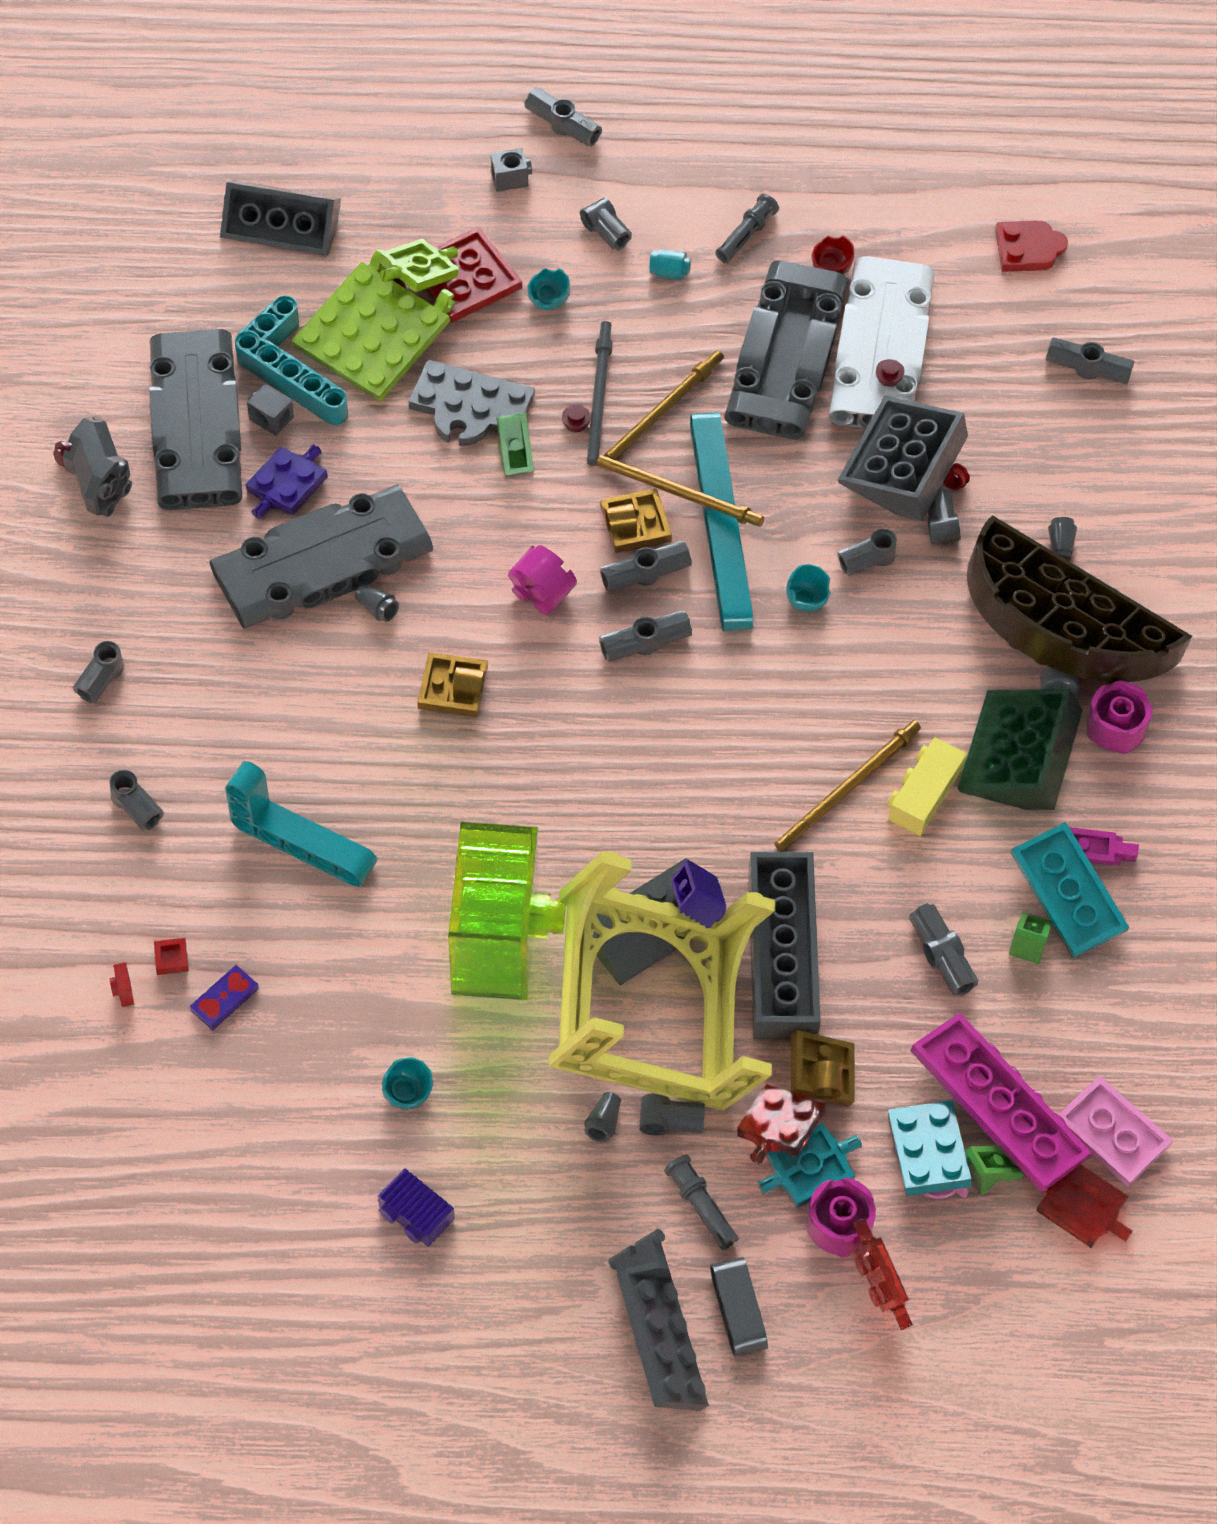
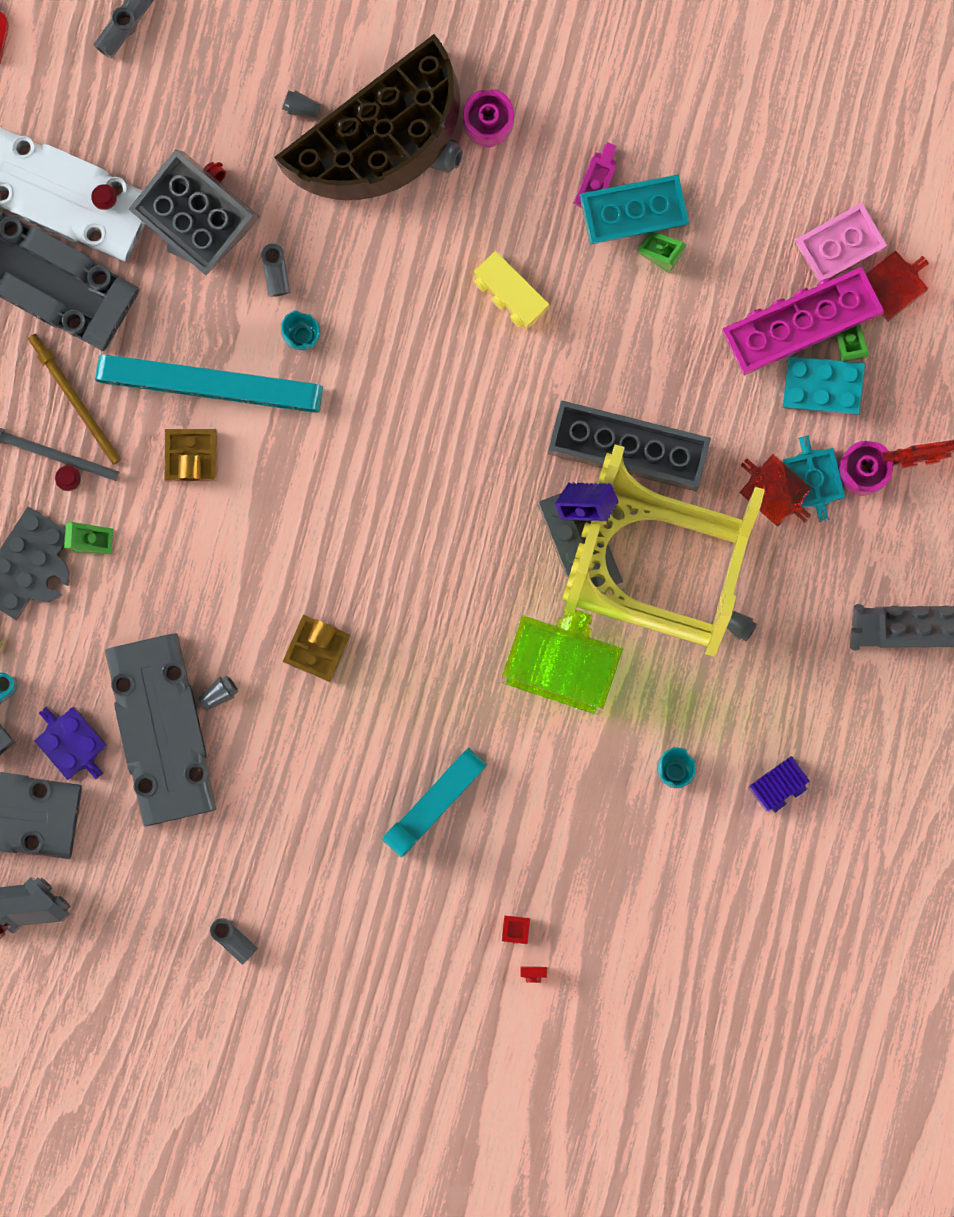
camera: 75 degrees left, 25 degrees up
dark grey piece [109,770,164,831] -> none
dark purple tile [190,965,259,1031] -> none
dark pink brick [508,545,577,616] -> none
pearl gold bar [597,455,765,527] -> none
dark grey piece [599,610,692,662] -> none
dark grey piece [600,541,692,593] -> none
dark grey piece [639,1093,705,1135] -> none
dark grey pin [664,1154,739,1250] -> none
dark grey beam [710,1257,768,1356] -> none
pearl gold bar [774,720,921,852] -> none
pearl gold plate [790,1030,855,1107] -> none
dark grey piece [909,903,979,996] -> none
dark grey piece [928,487,961,544] -> none
clear green slope [957,689,1083,810] -> none

